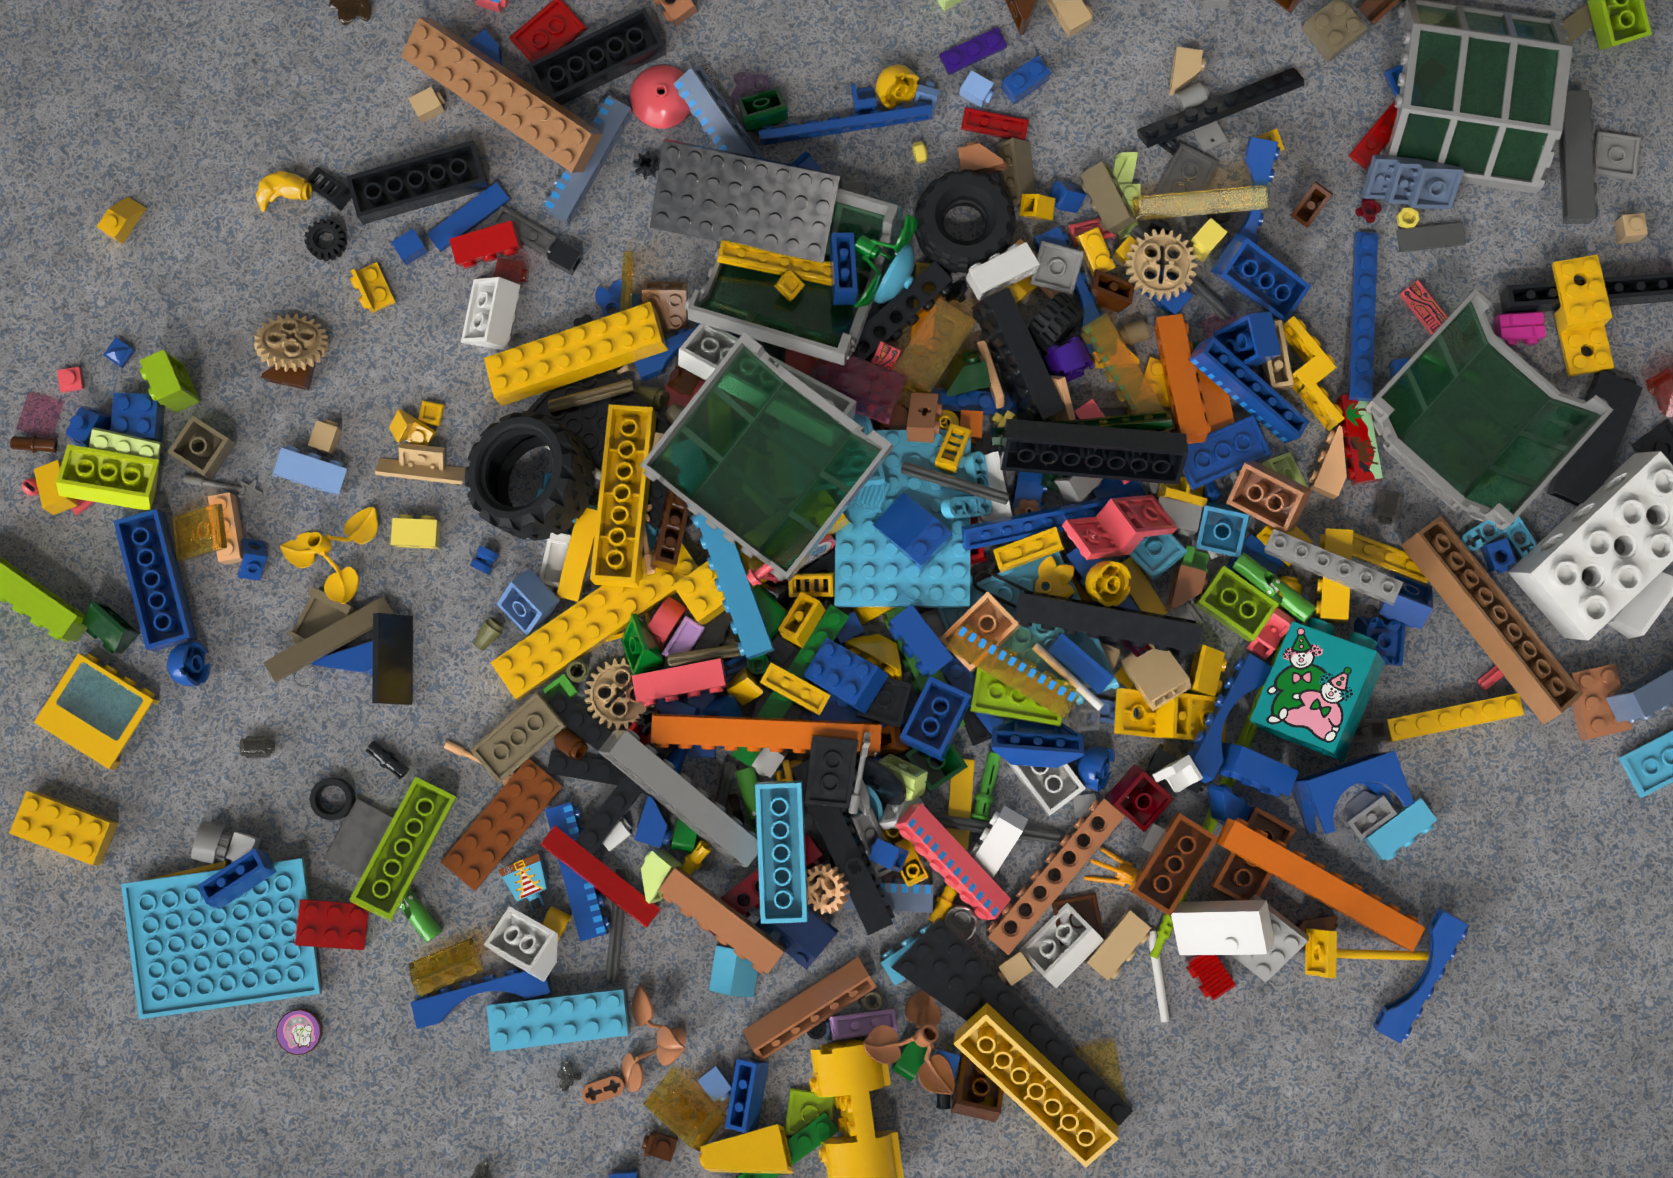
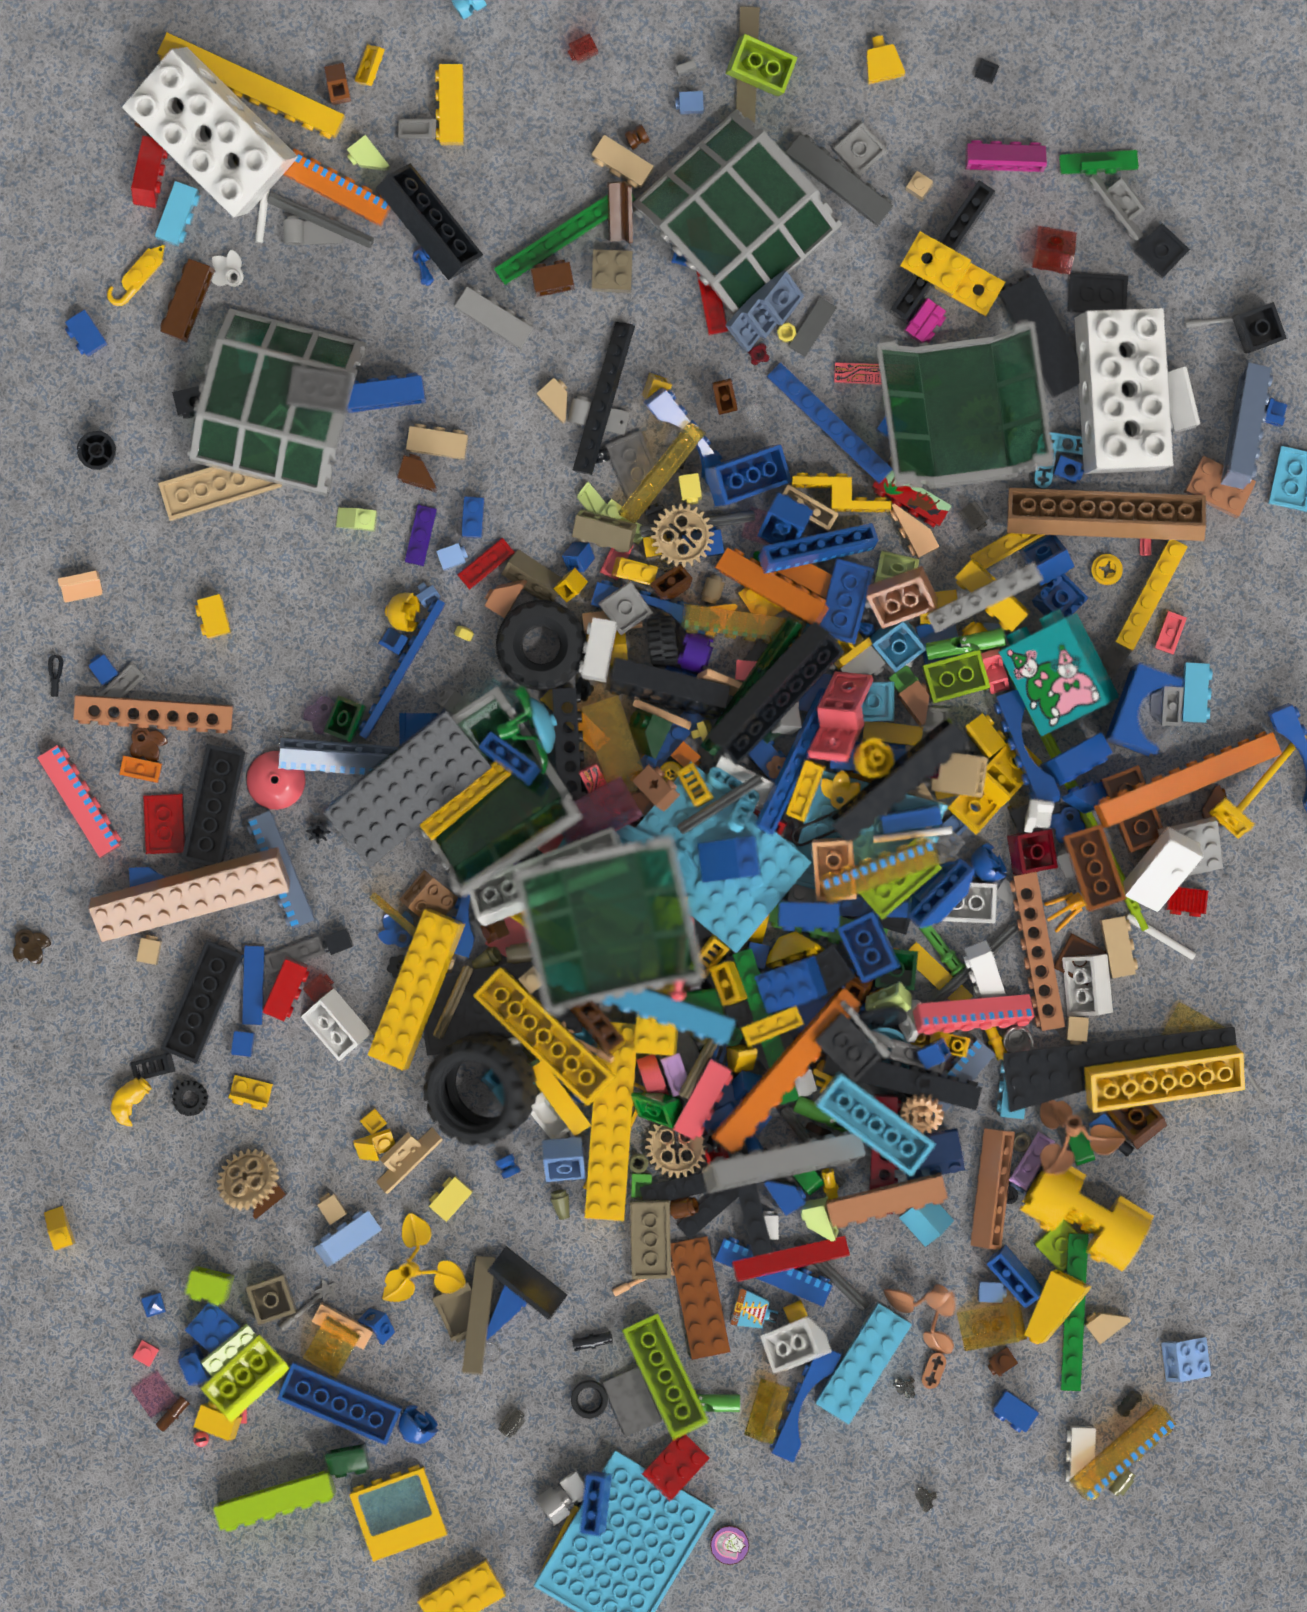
camera: 55 degrees left, 5 degrees up
yellow tile [774,269,805,301] -> none
none -> blue plate [1049,806,1085,844]
none -> yellow gear [1091,554,1123,585]
none -> coral plate [1155,611,1187,655]

